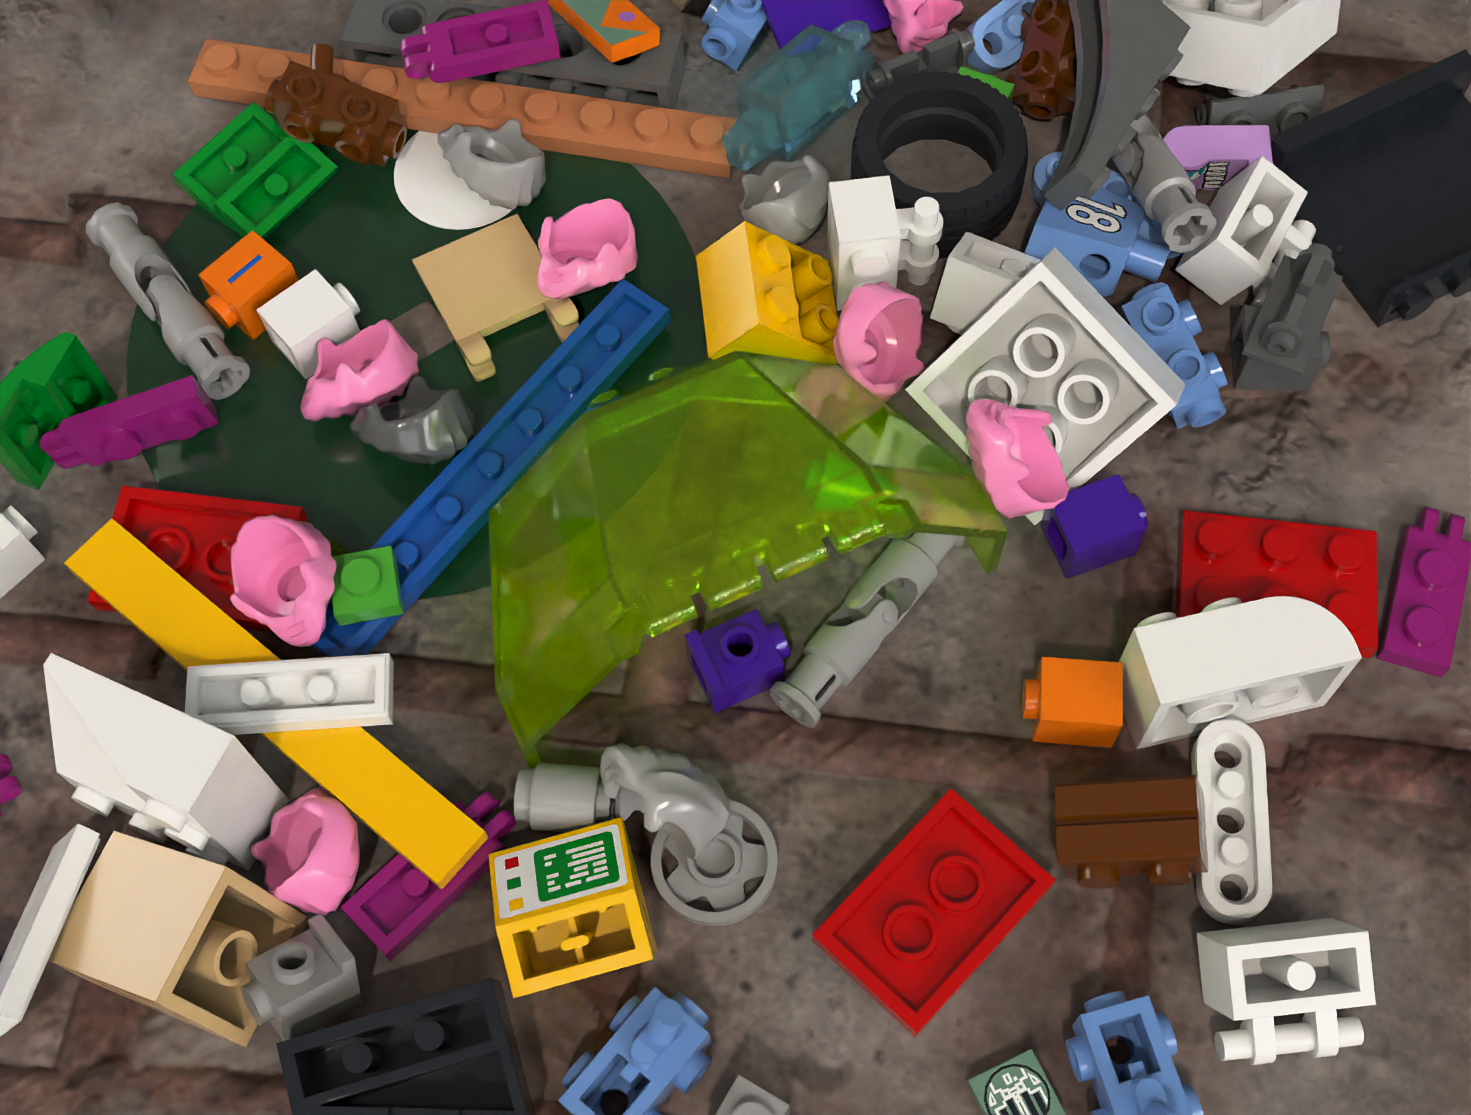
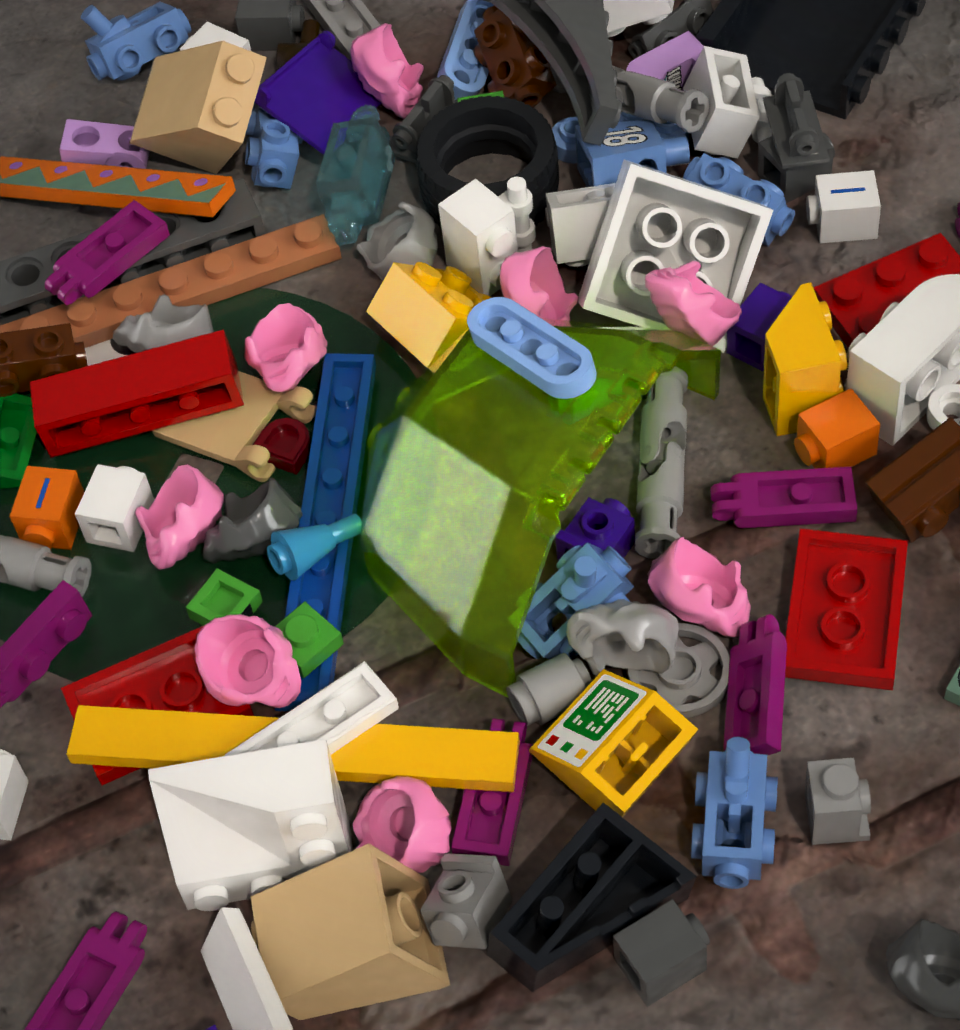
camera: 30 degrees left, 10 degrees down
none -> red brick [30,329,244,457]
none -> bright green plate [186,568,263,626]
none -> dark red tile [253,418,311,475]
none -> dark azure cone [267,513,364,581]
none -> light blue plate [467,297,597,399]
none -> medium blue brick [509,542,634,659]
none -> bright pink hair [647,537,751,637]
none -> magenta hinge [710,466,858,528]
none -> magenta hinge [723,614,787,756]
none -> yellow slope [763,282,847,437]
none -> white brick [806,170,881,243]

